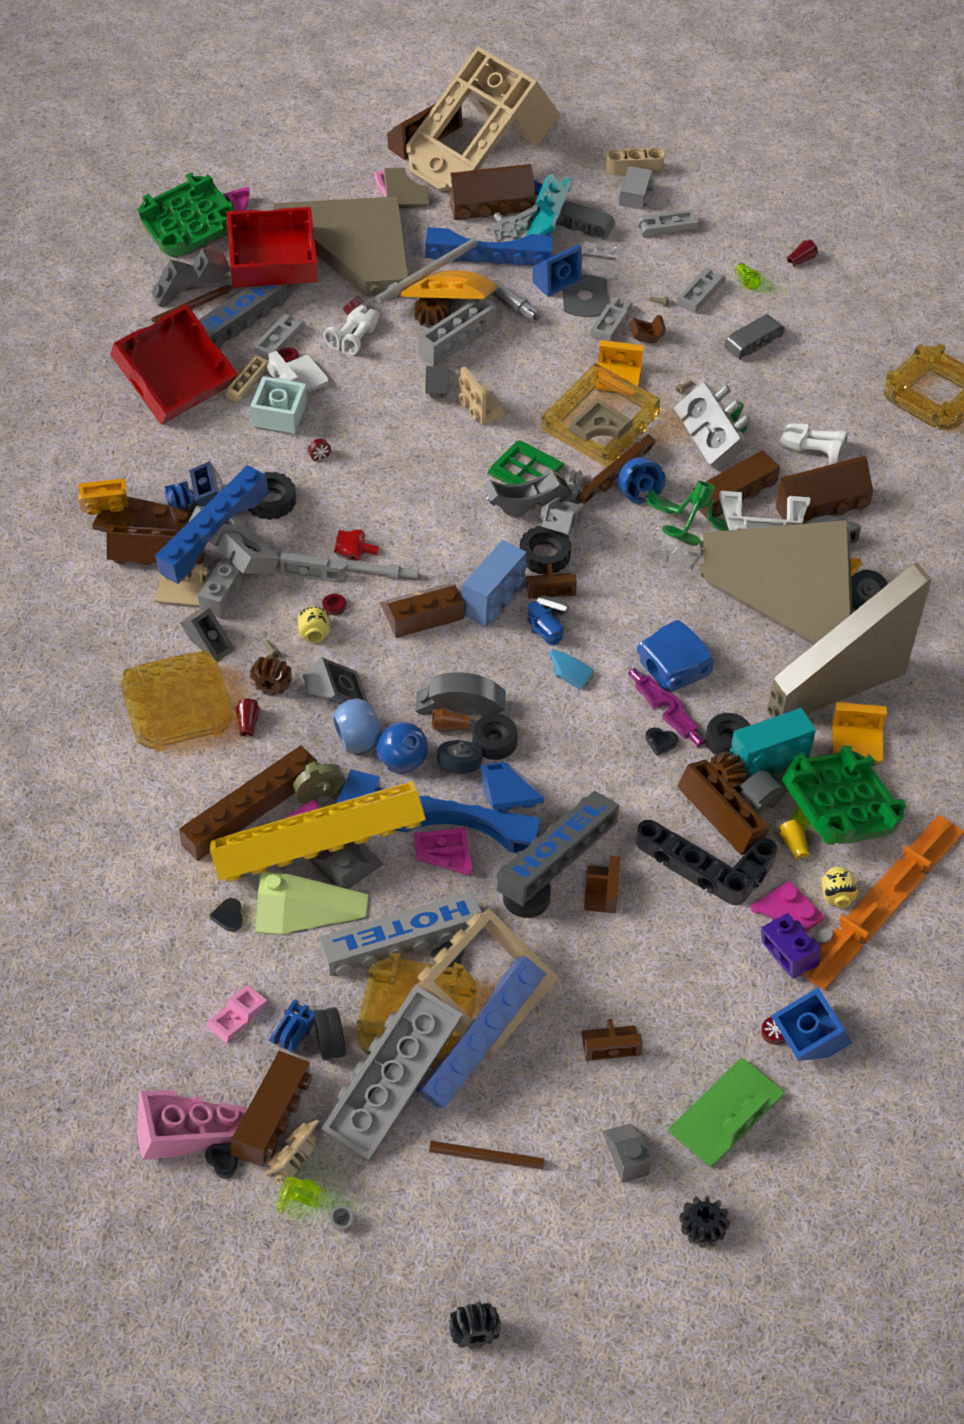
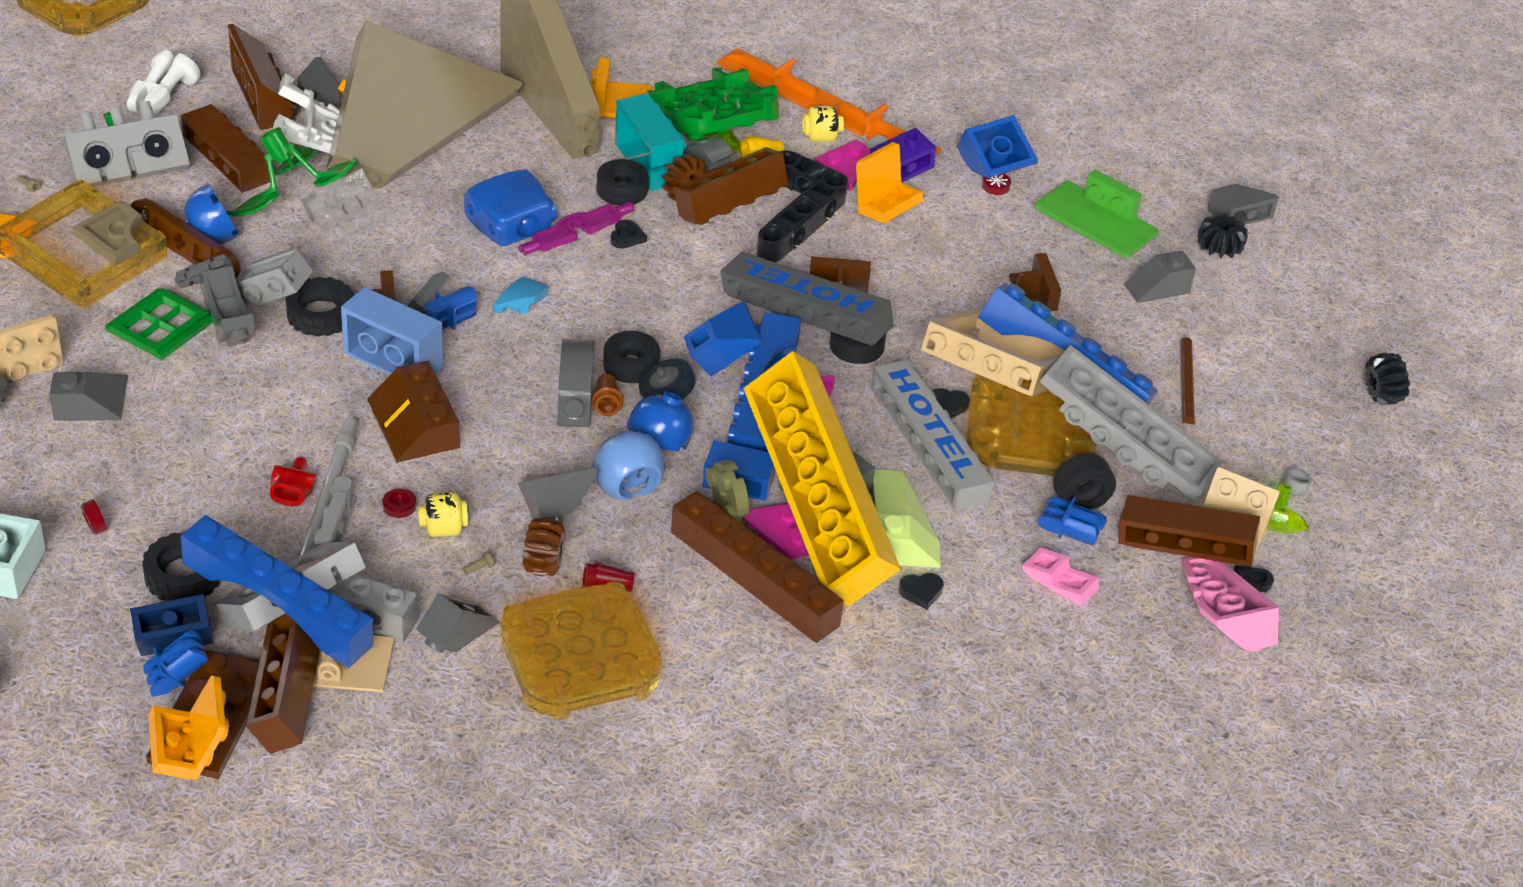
camera: 95 degrees left, 10 degrees down
none -> dark grey slope [49,371,128,421]
none -> light orange bracket [856,142,923,223]
none -> dark grey slope [1208,184,1279,225]

